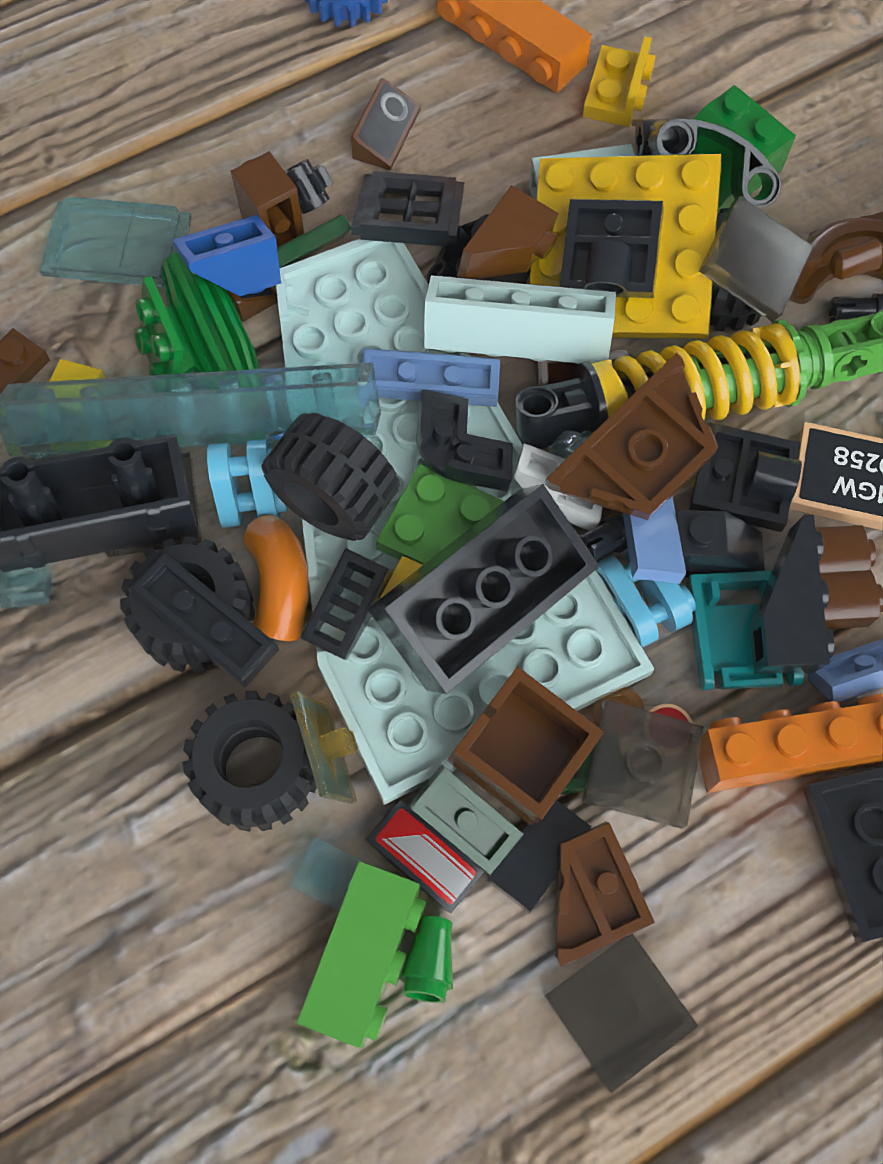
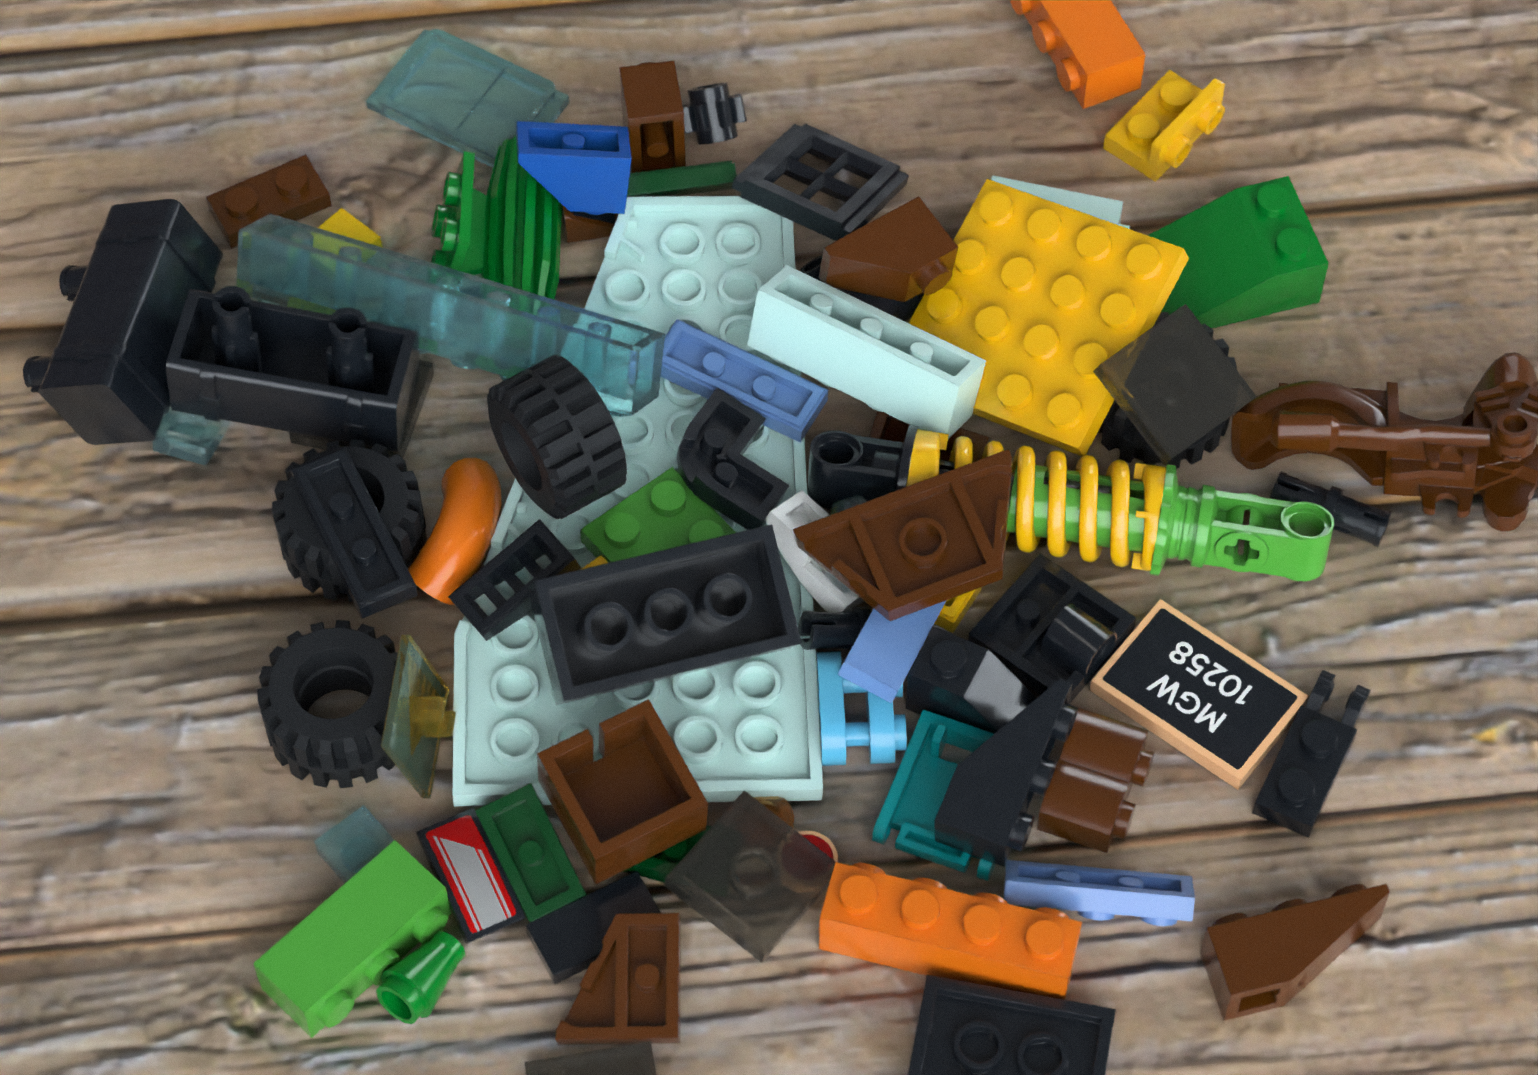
camera: 25 degrees right, 10 degrees down
medium azure brick [207,439,288,528] -> none
slope [351,78,421,171] -> none
black plate [560,199,664,298] -> none
black panel [632,118,782,208] -> none

